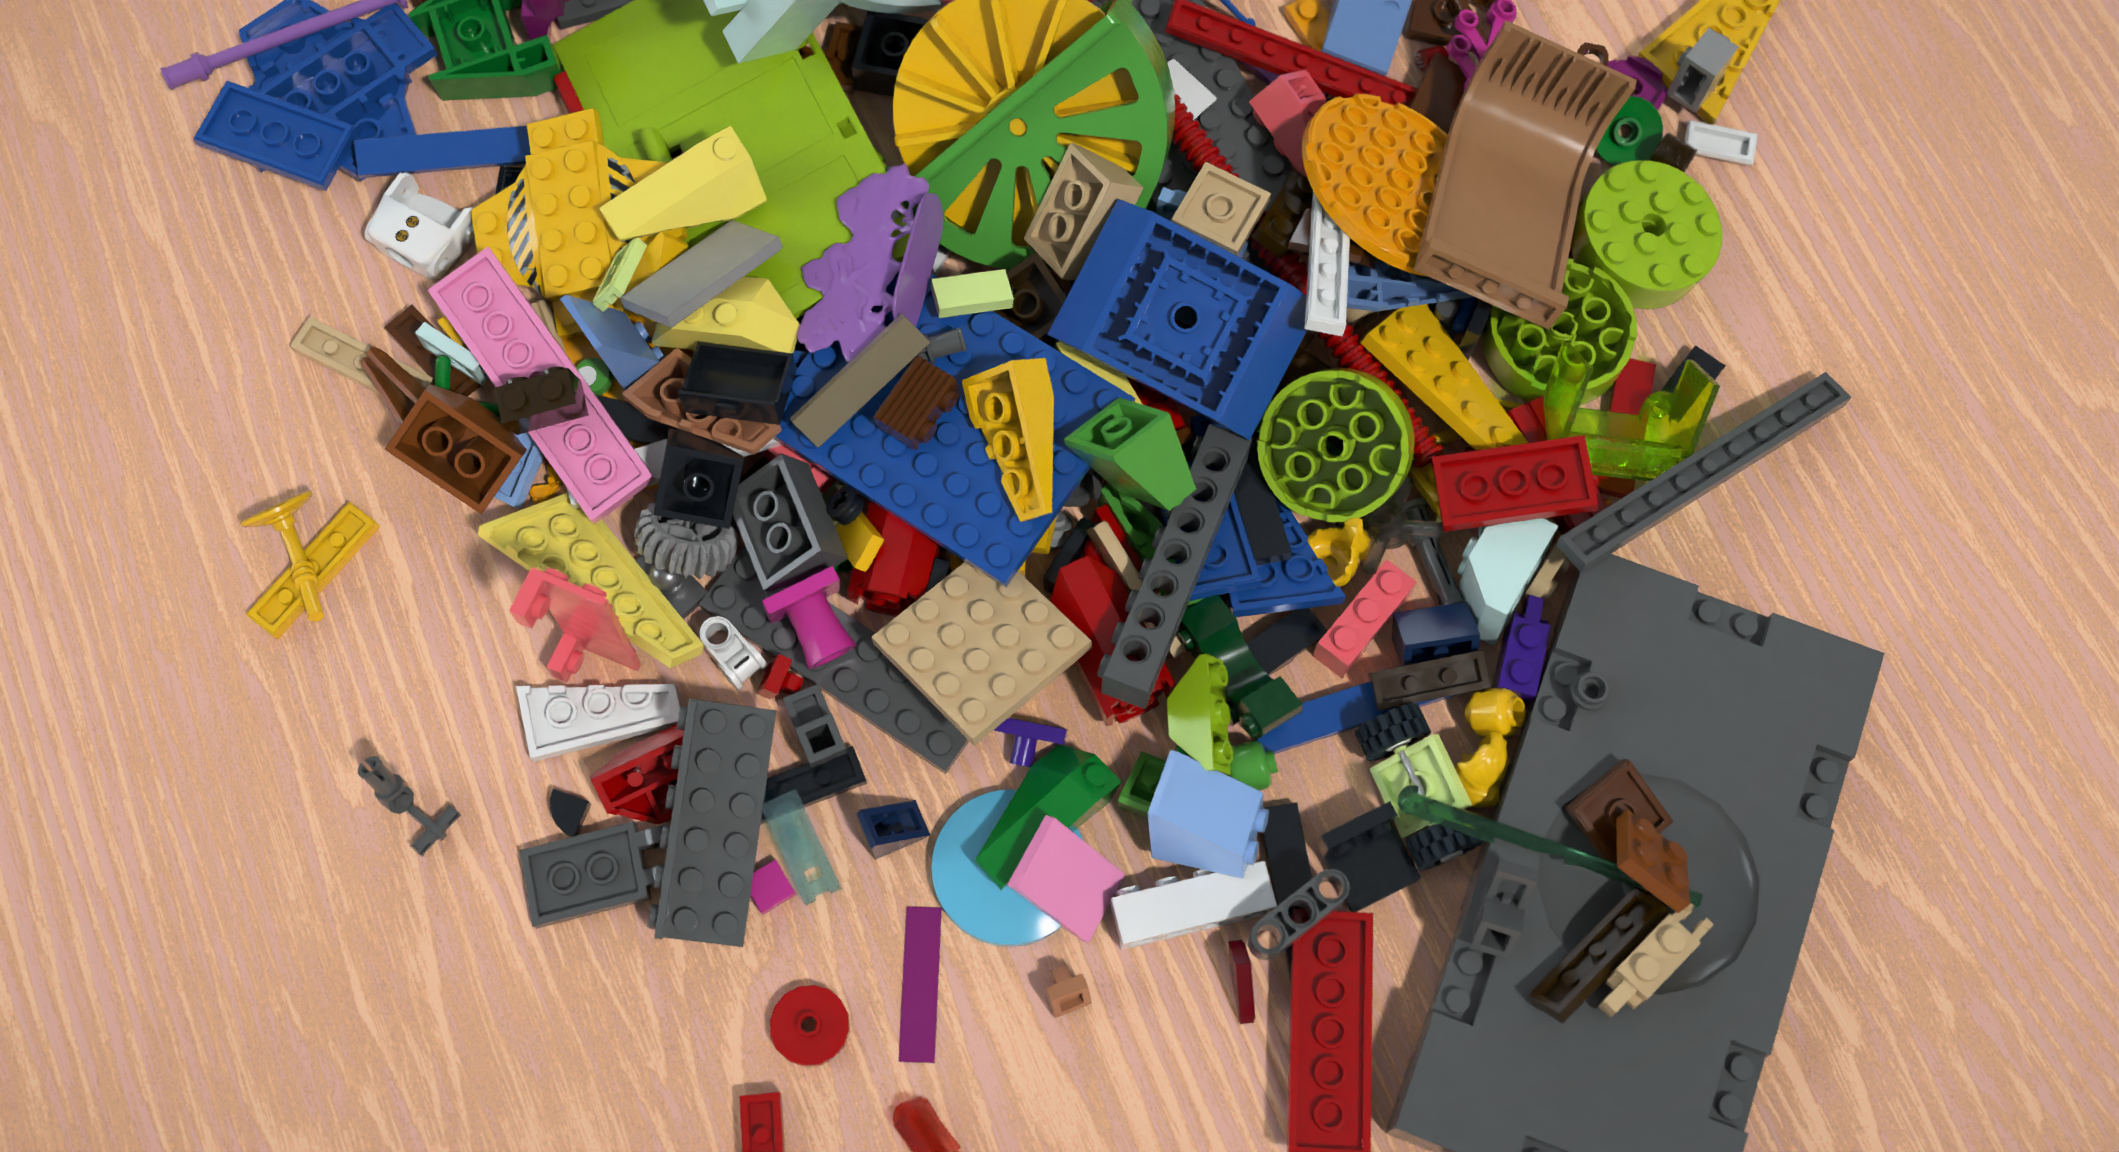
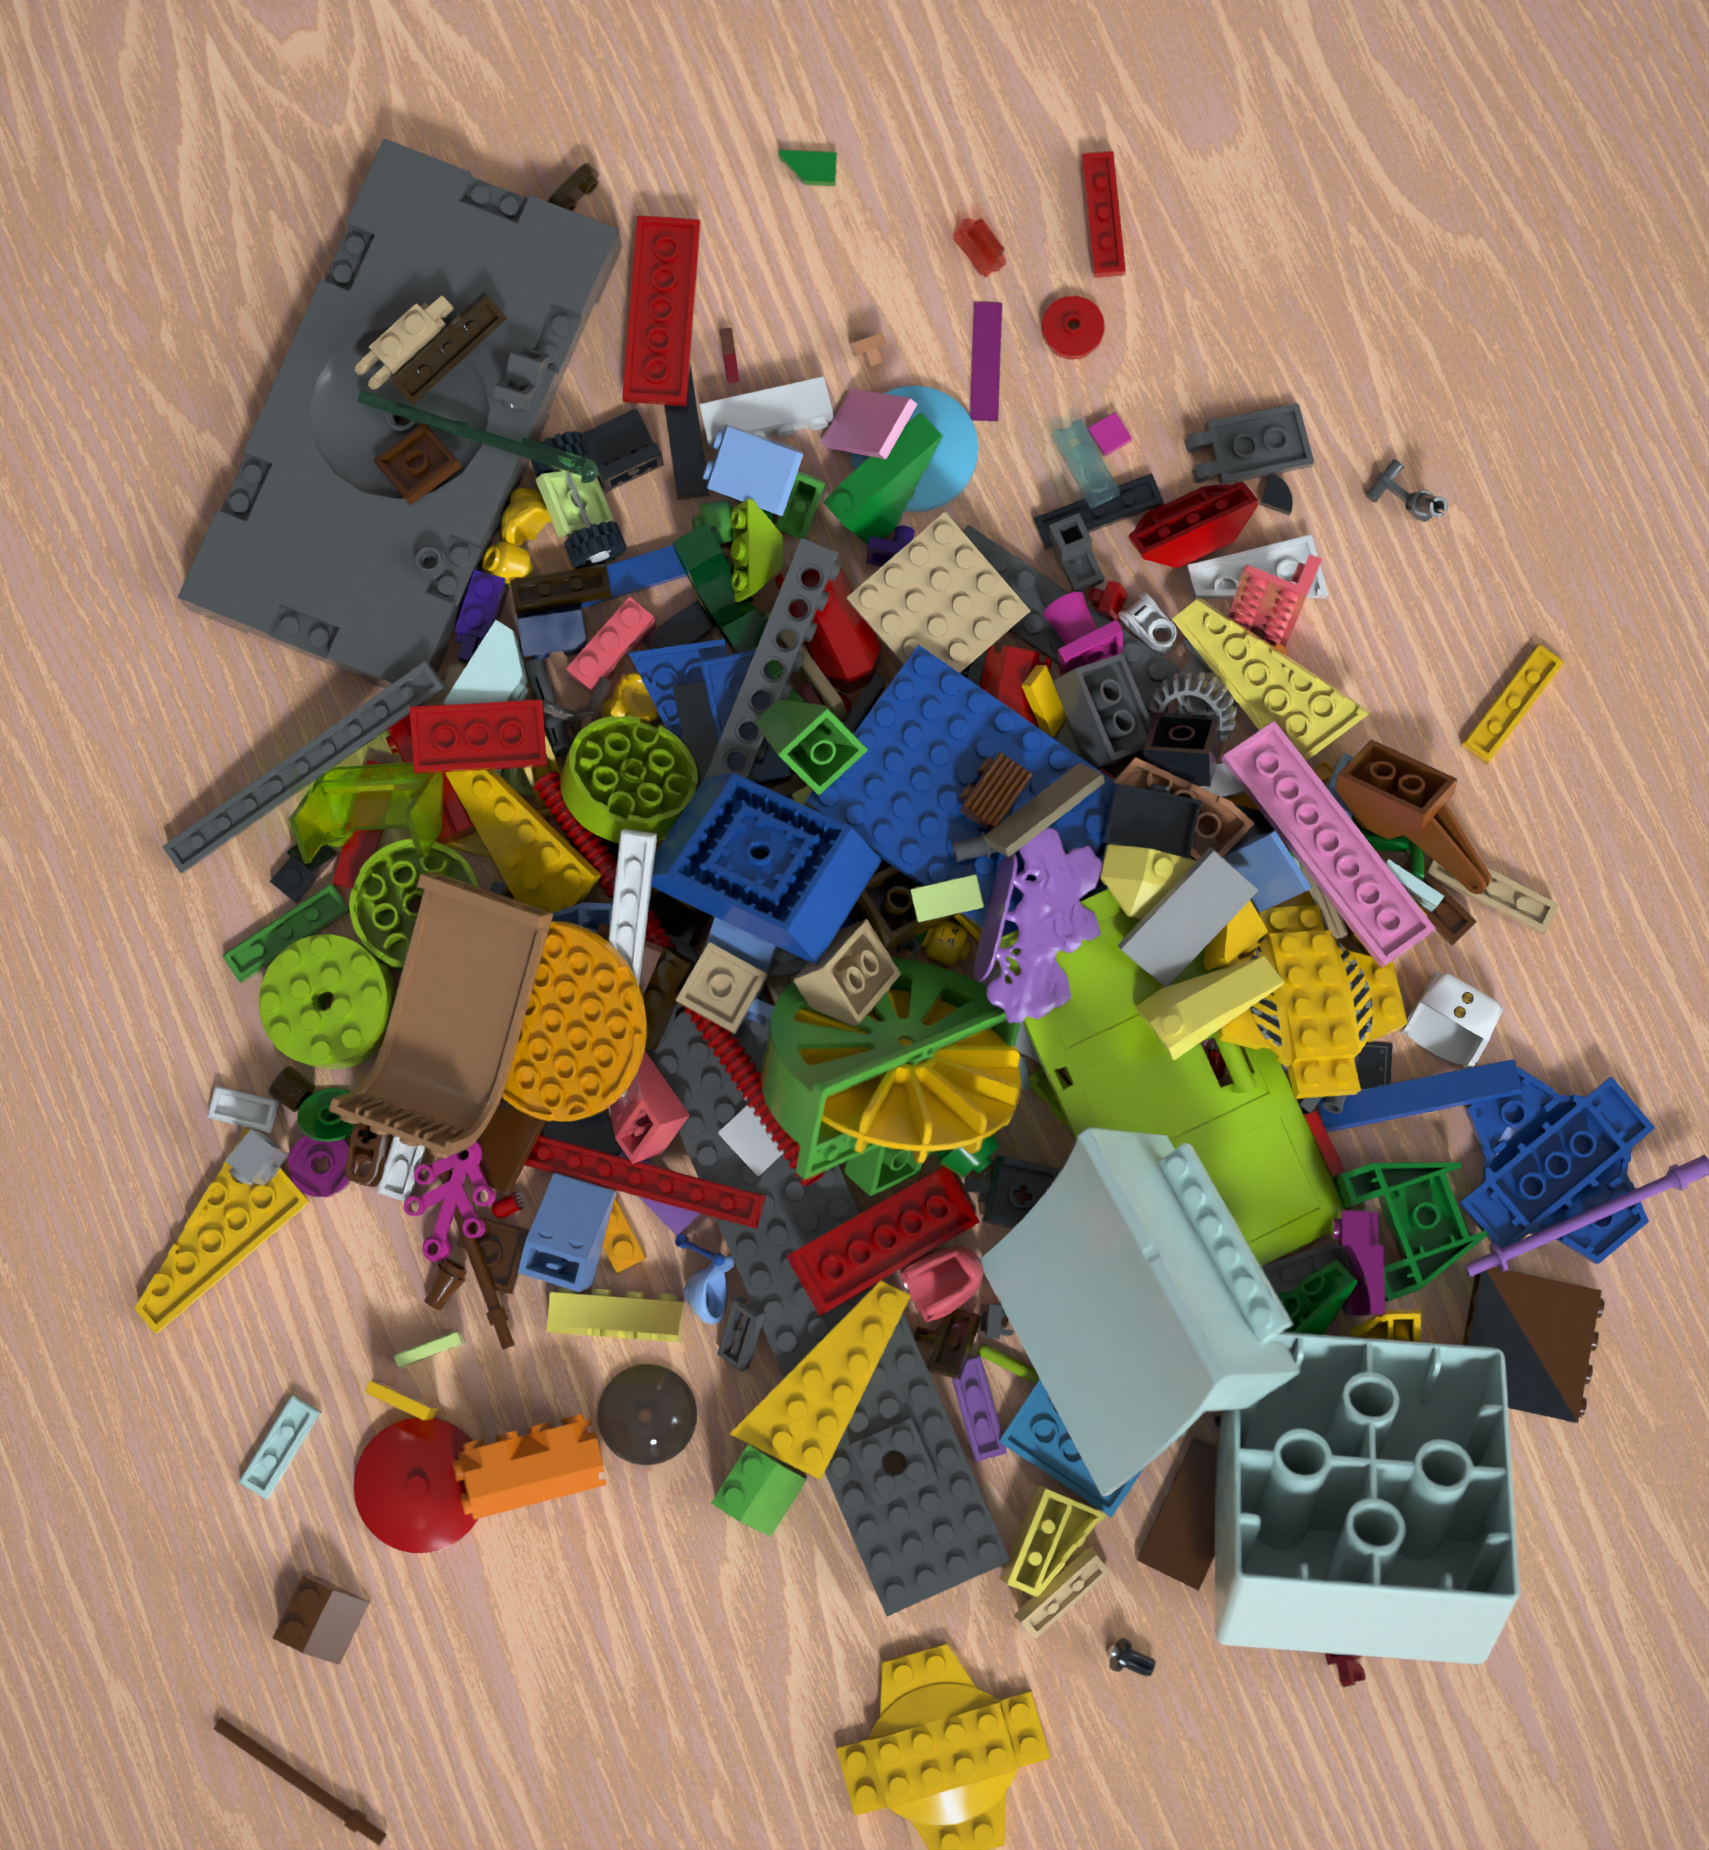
camera: 175 degrees left, 10 degrees up
blue tile [193,81,358,191] -> none
yellow dish [240,490,324,622] -> none
dark brown brick [494,367,589,435] -> none
yellowish green tile [593,238,647,312] -> none
dark grey bracket [648,698,777,947] -> none
black bush [826,486,864,525] -> none
dark blue slope [856,800,930,860] -> none
yellow wedge [961,358,1054,522] -> none
dark grey beam [1247,869,1350,961] -> none
dark orange plate [1616,809,1690,913] -> none
none -> bright green tile [222,883,350,984]

